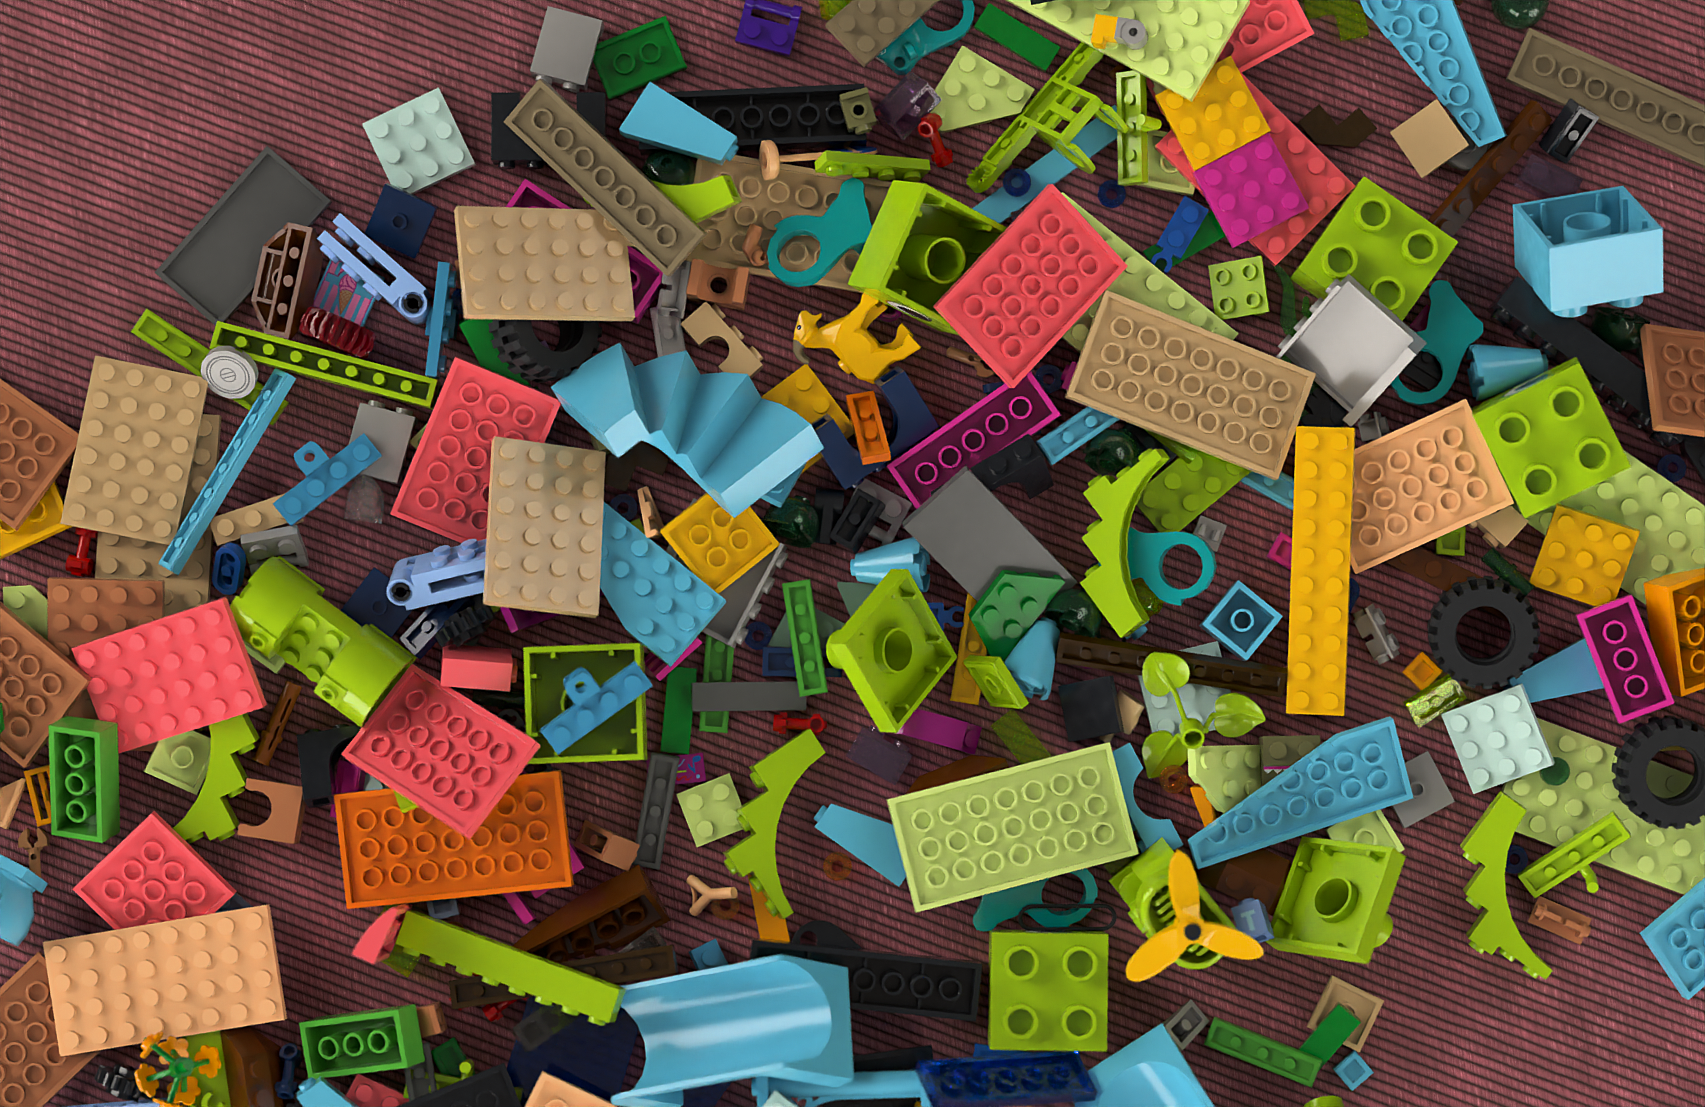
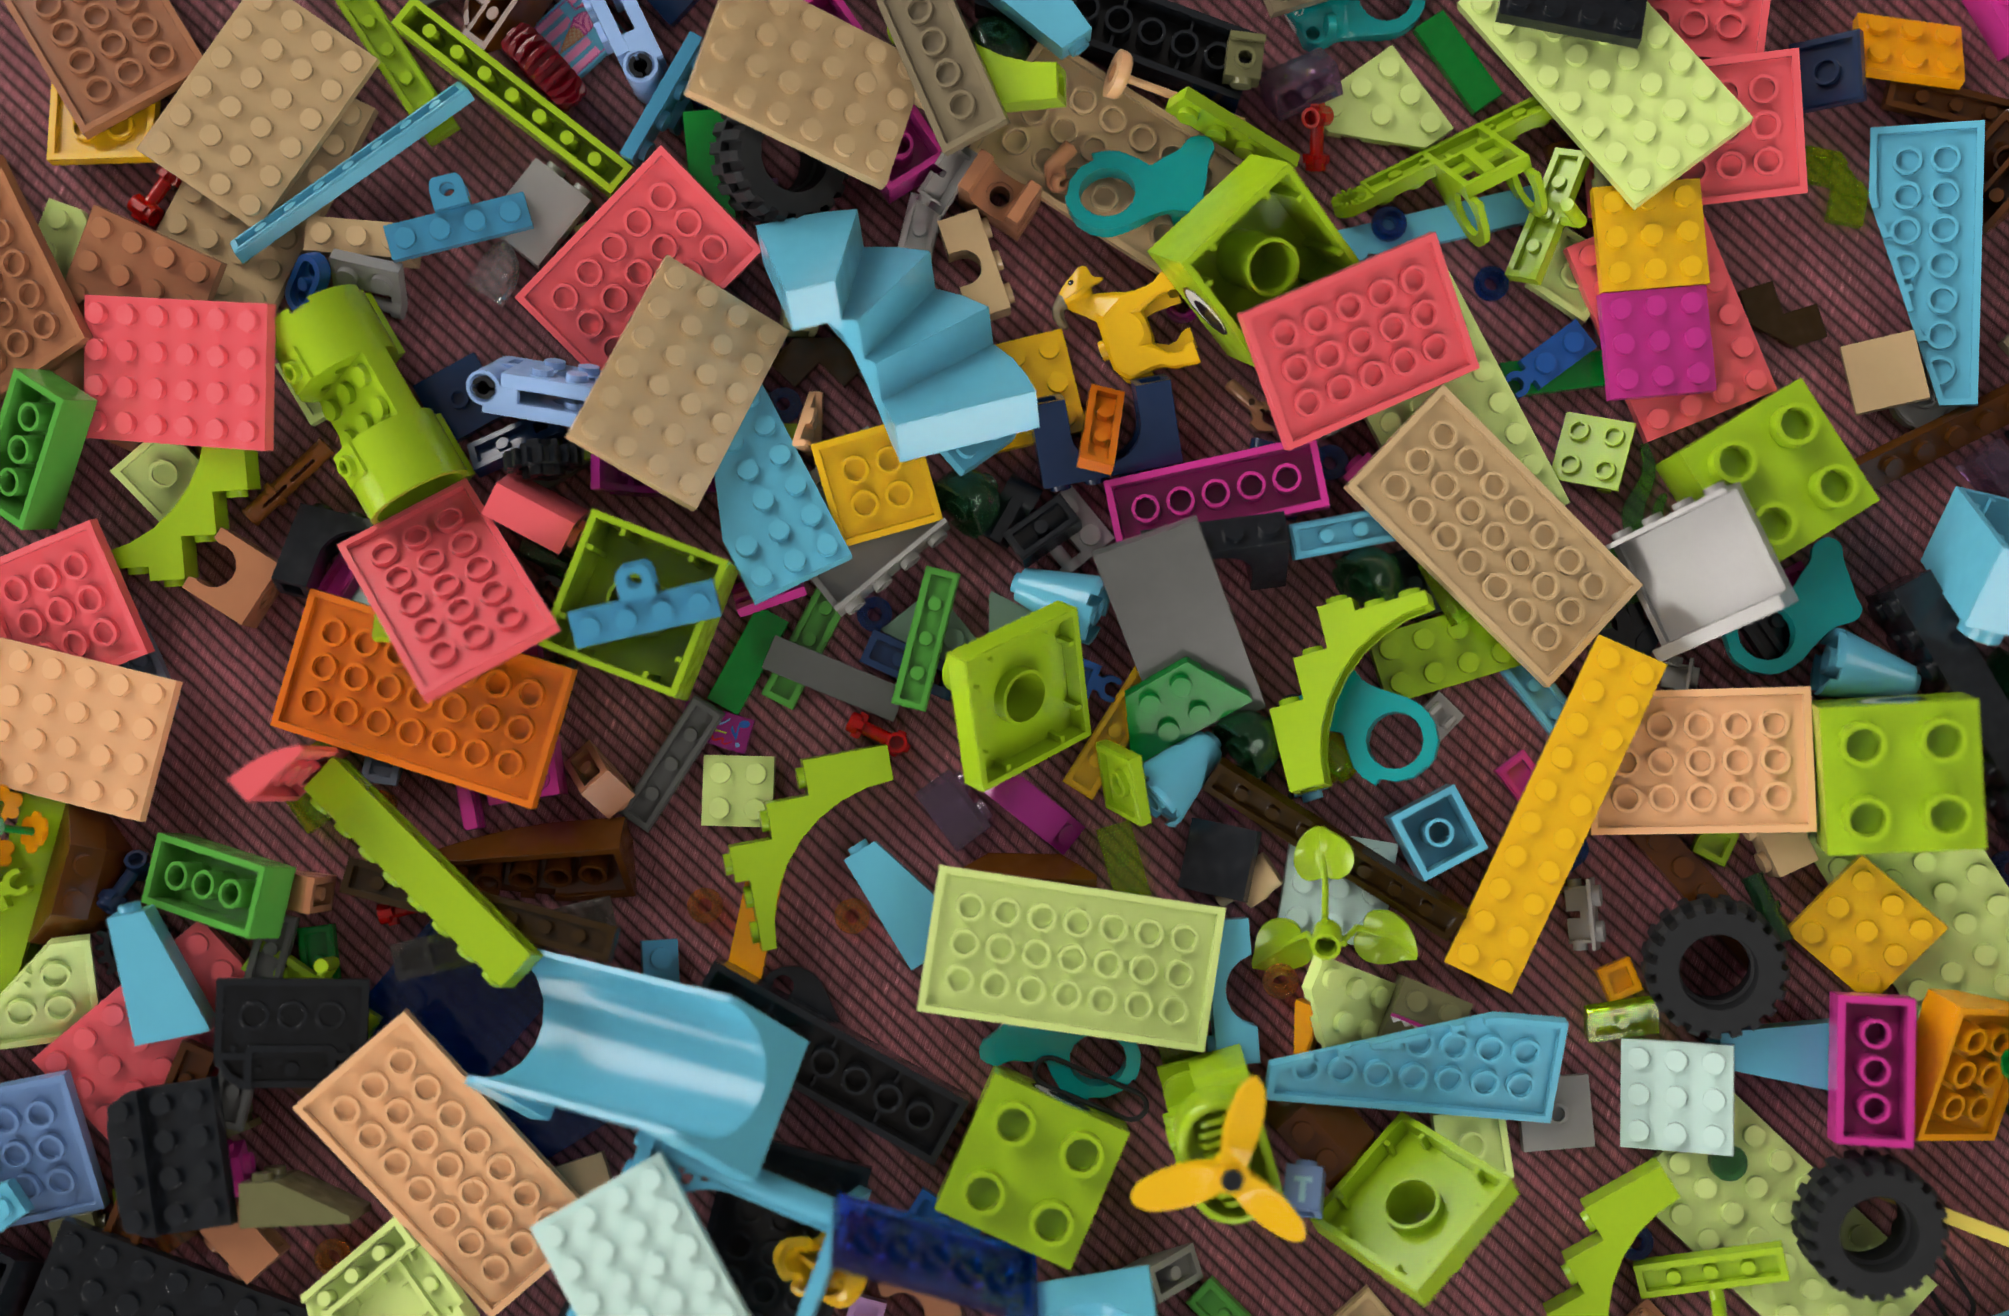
camera: 25 degrees right, 0 degrees up
tile [201,346,259,399] -> none
light nougat piece [686,875,737,916] -> none
leg [1091,14,1148,50] -> none

